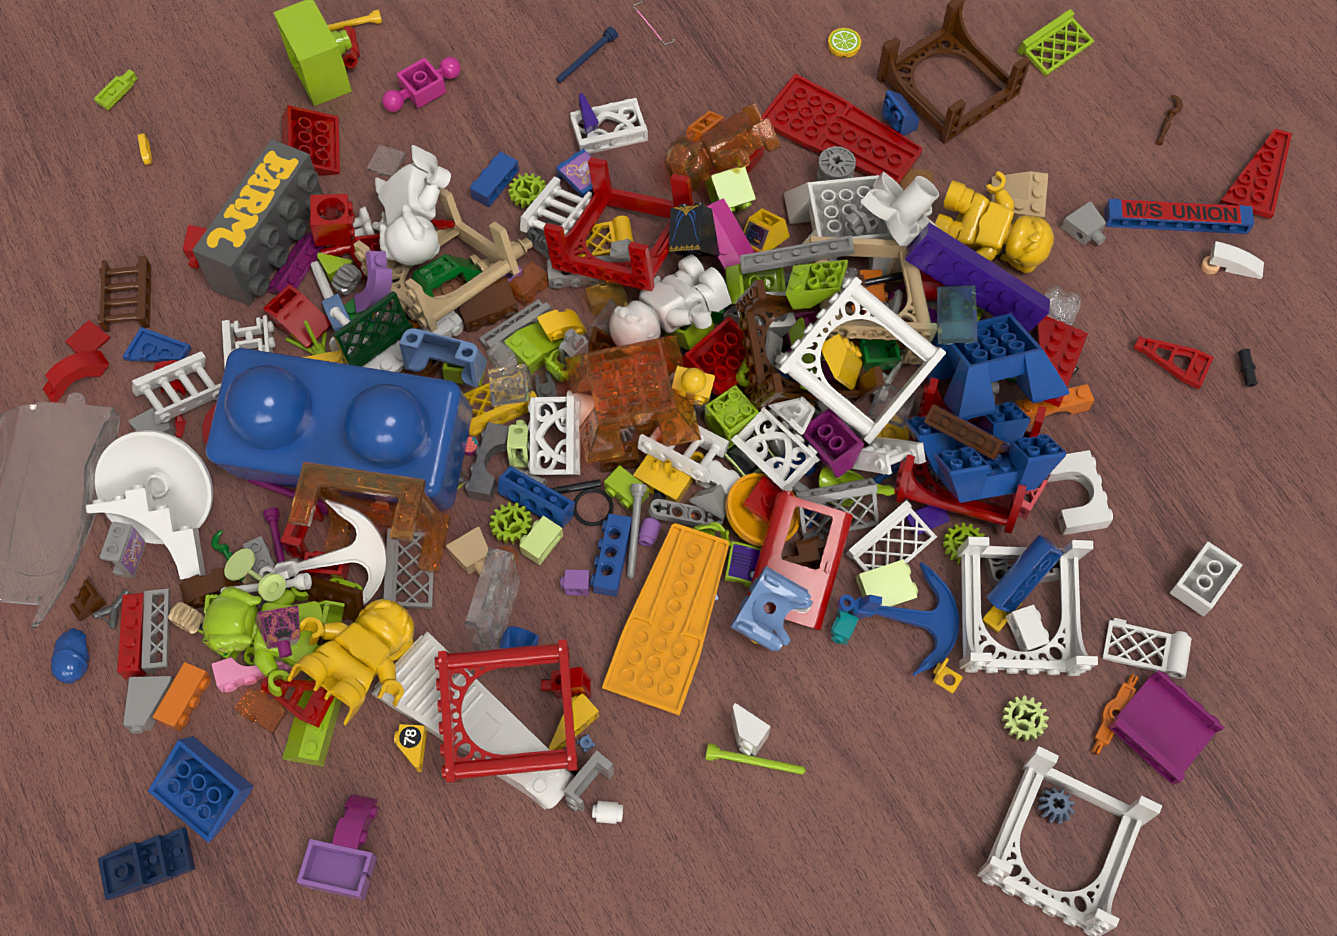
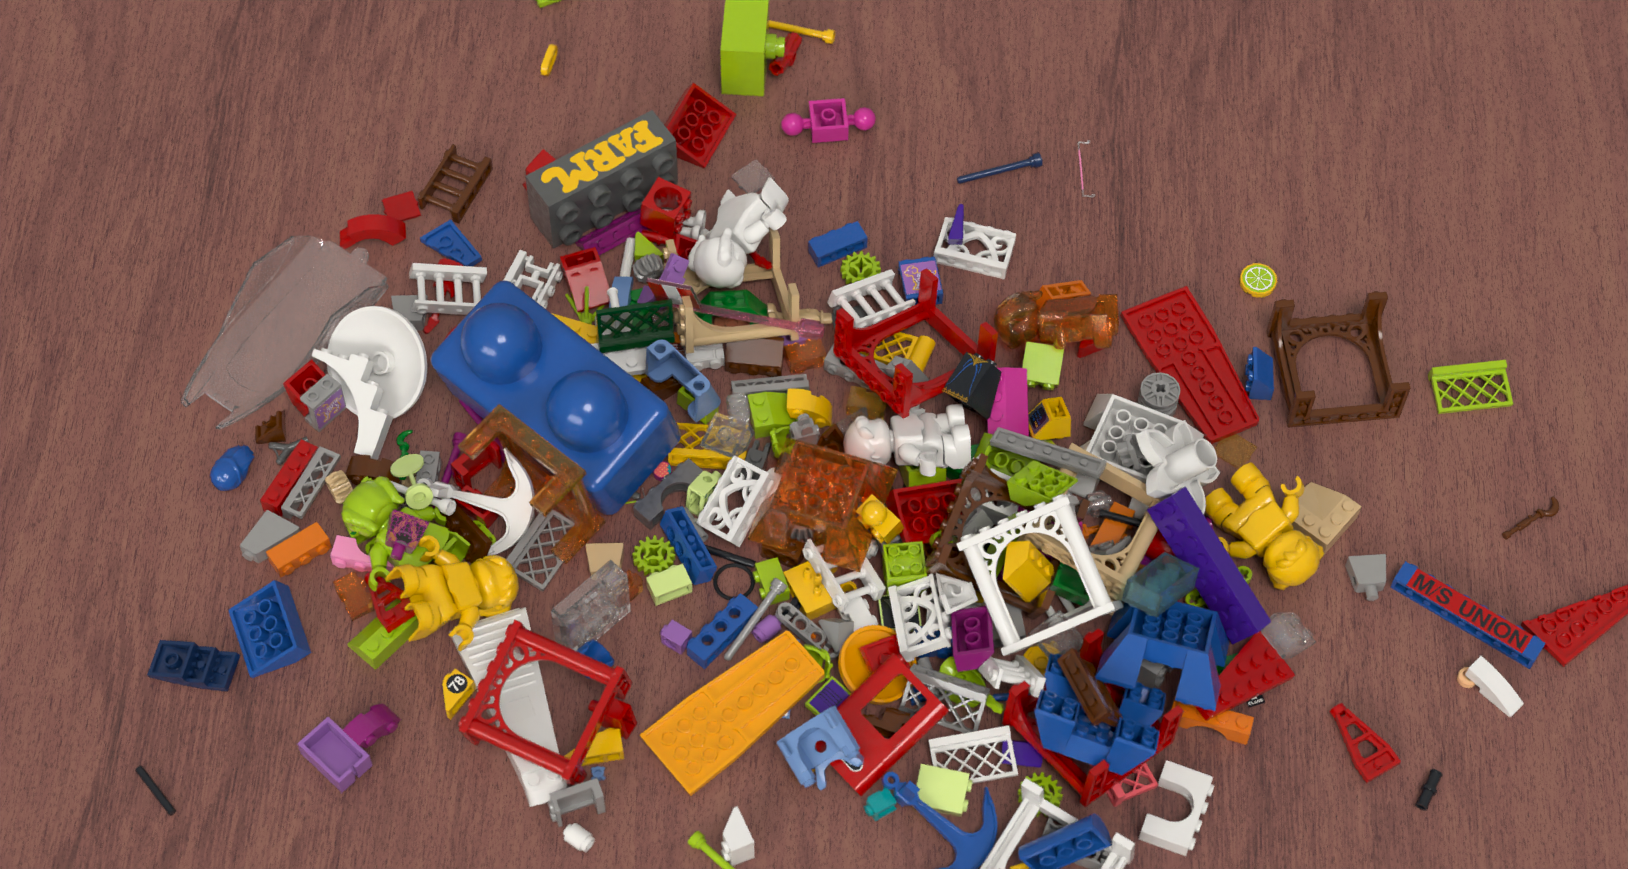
camera: 30 degrees right, 5 degrees down
none -> red slope [283,359,325,417]
none -> clear pink flag [646,278,825,340]

